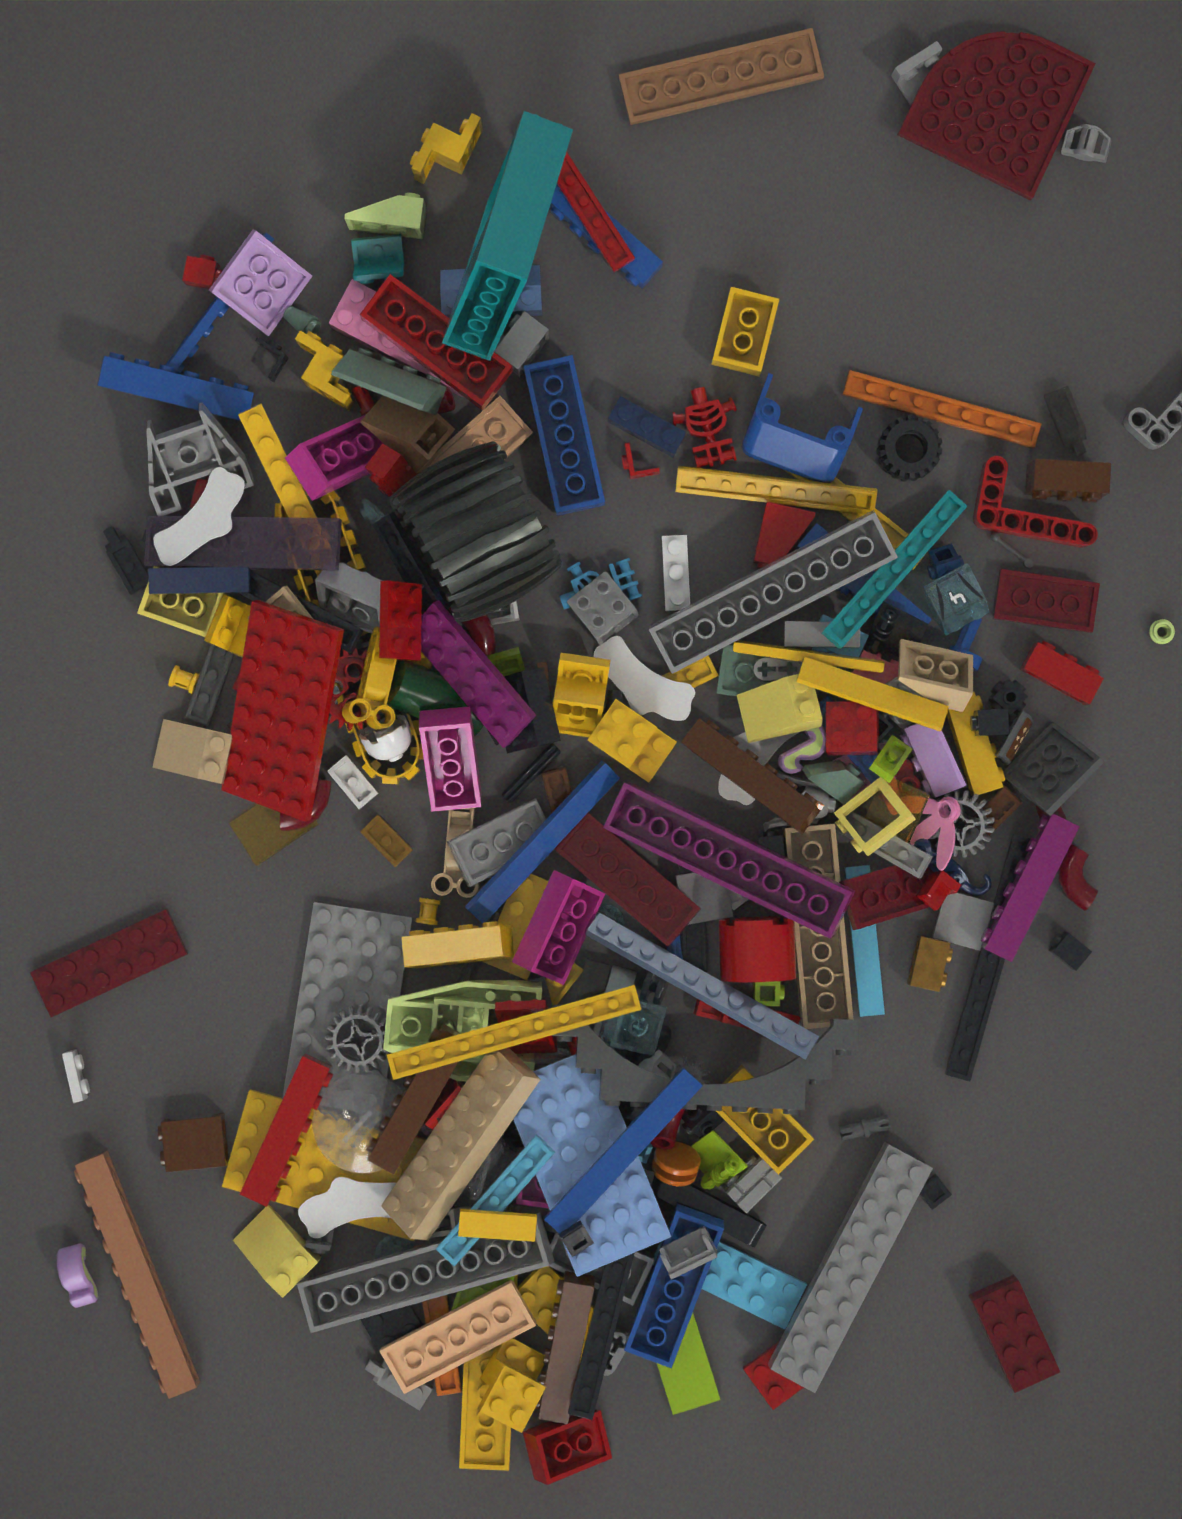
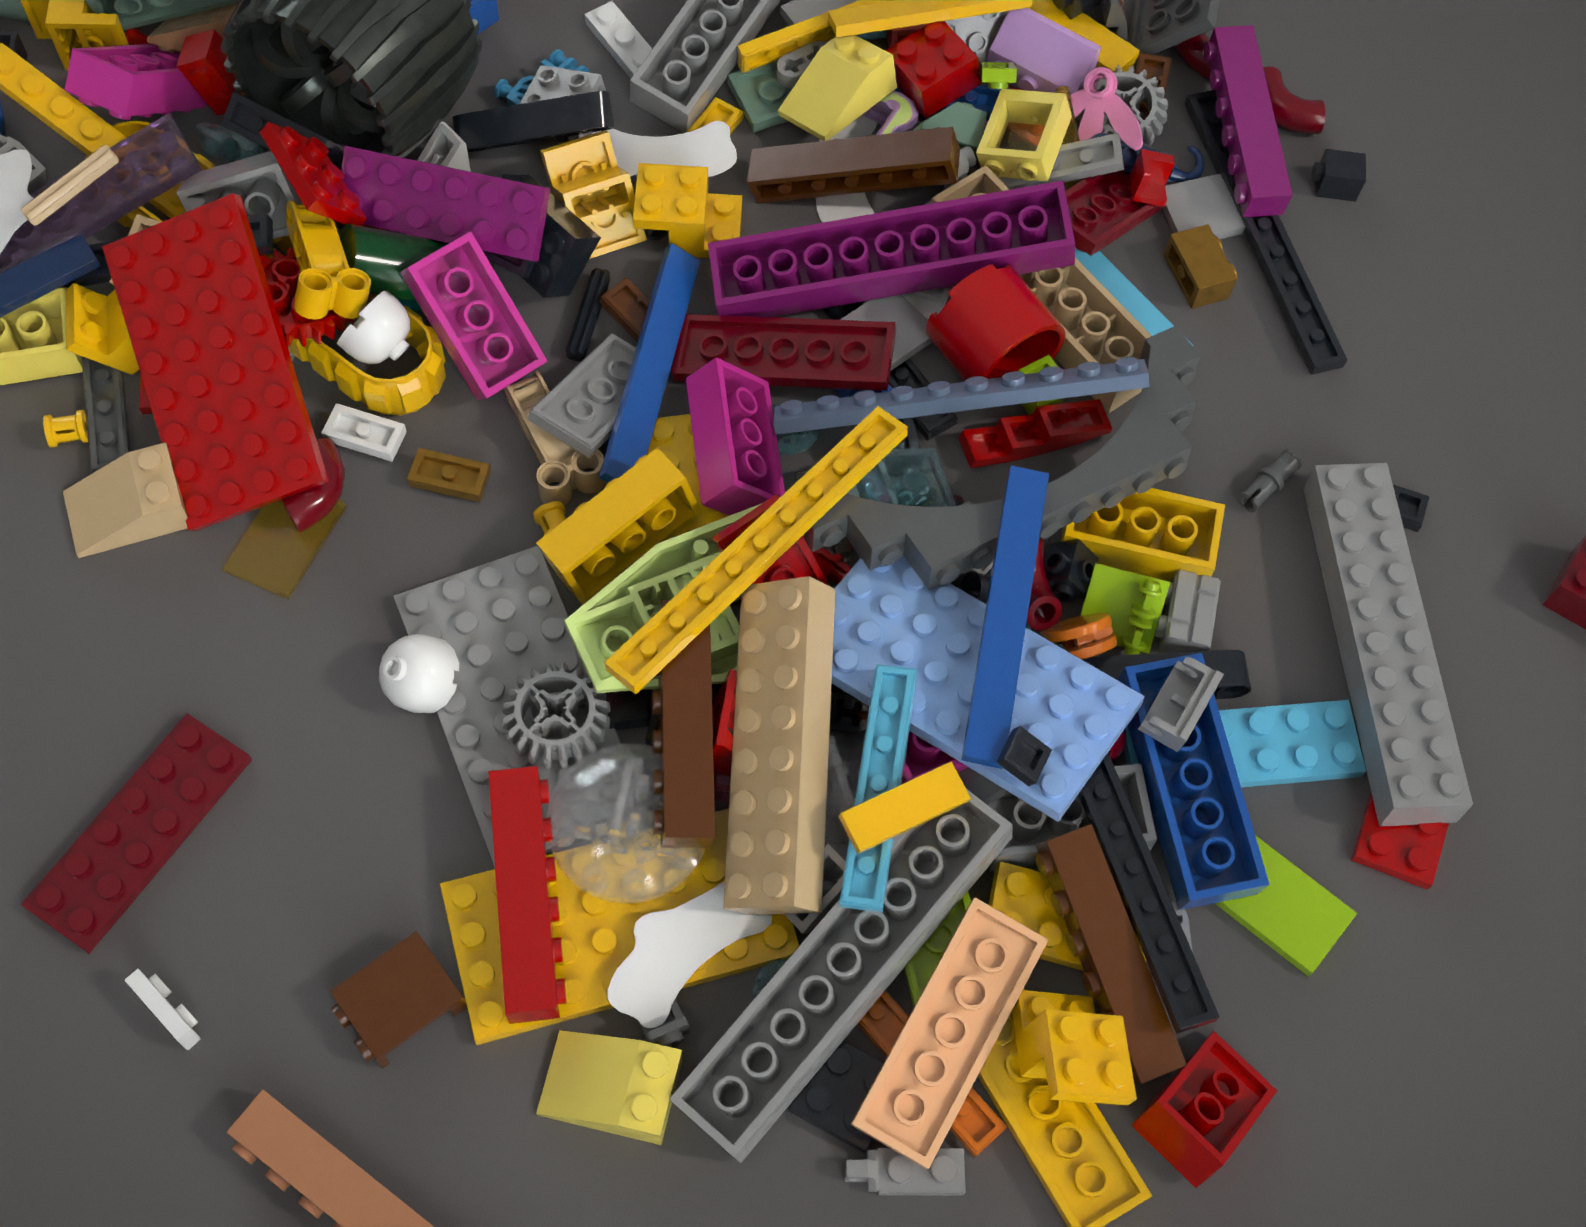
camera: 35 degrees left, 25 degrees down
none -> tan axle [21,145,119,226]
none -> white cylinder [379,634,459,713]
none -> black beam [452,91,614,152]

